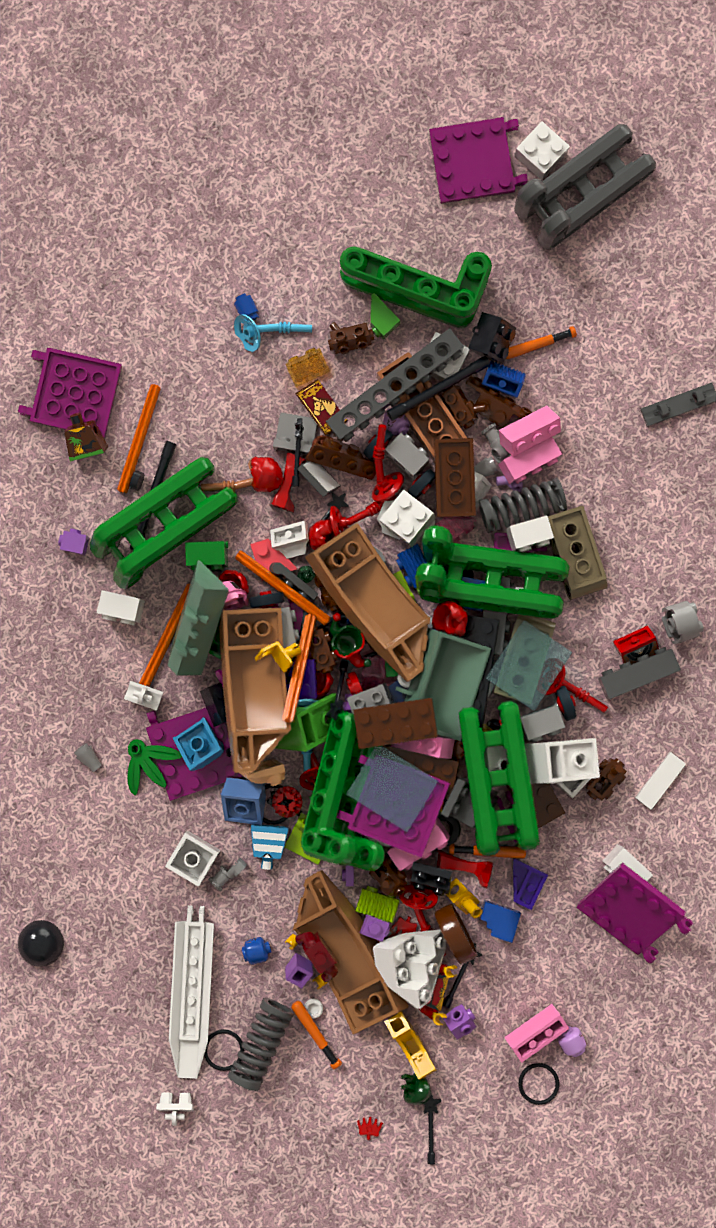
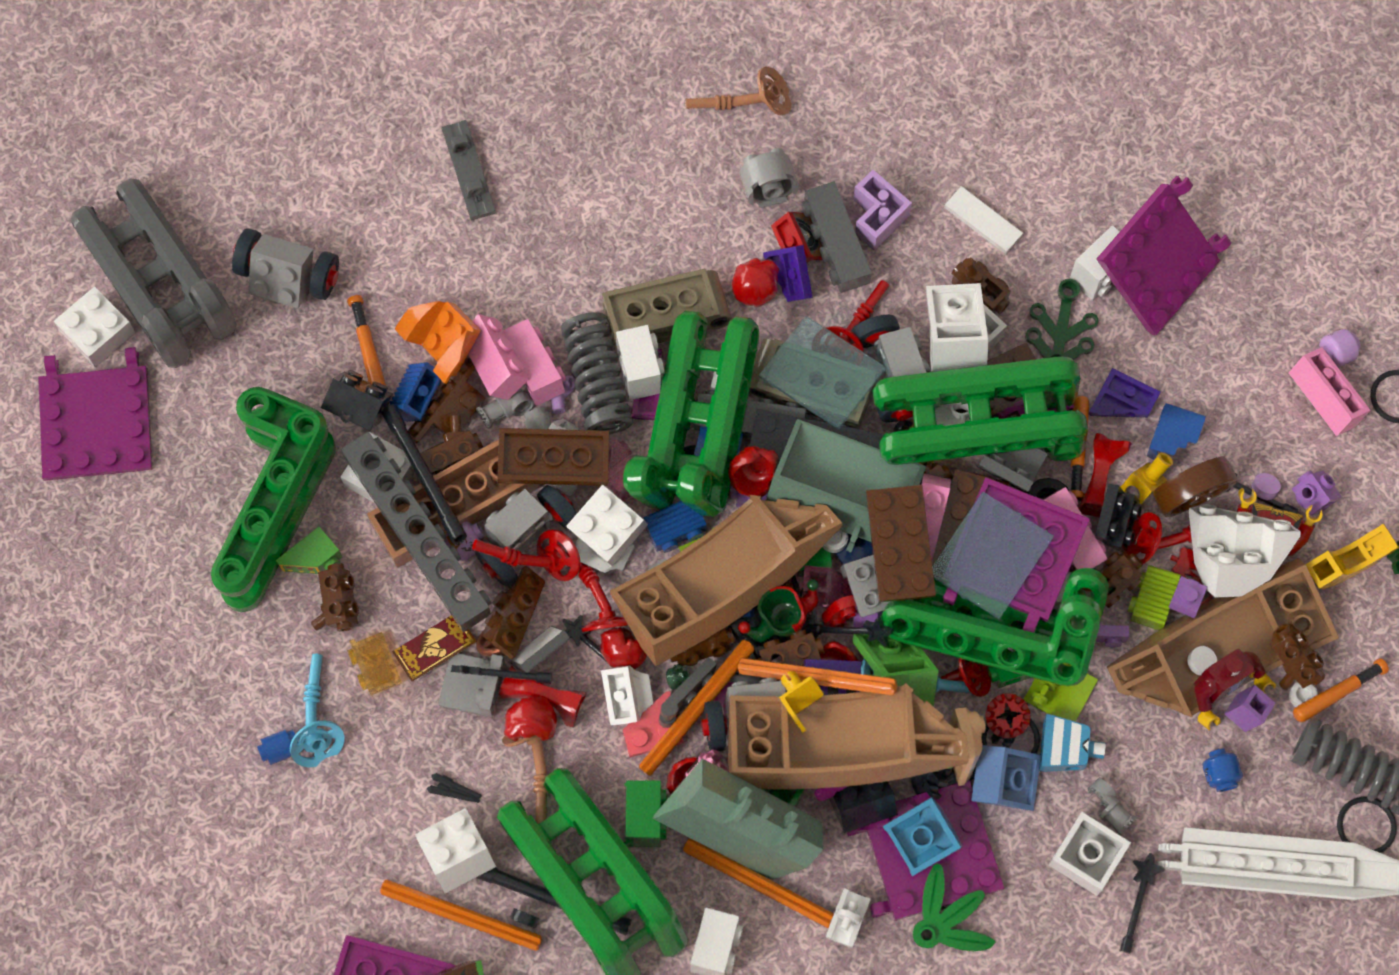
camera: 90 degrees left, 15 degrees down
none -> light grey brick [232,228,339,308]
none -> orange piece [395,301,481,384]
none -> white brick [415,808,496,894]
none -> black piece [427,773,482,803]
none -> red hair [732,258,779,307]
none -> dark purple wing [763,245,813,302]
none -> lavender brick [853,170,912,251]
none -> dark green plant [1025,279,1099,360]
none -> black piece [1119,853,1165,954]
none -> white tile [1187,646,1217,675]
none -> lavender tile [1251,473,1281,500]
none -> reddish brown brick [1271,623,1326,690]

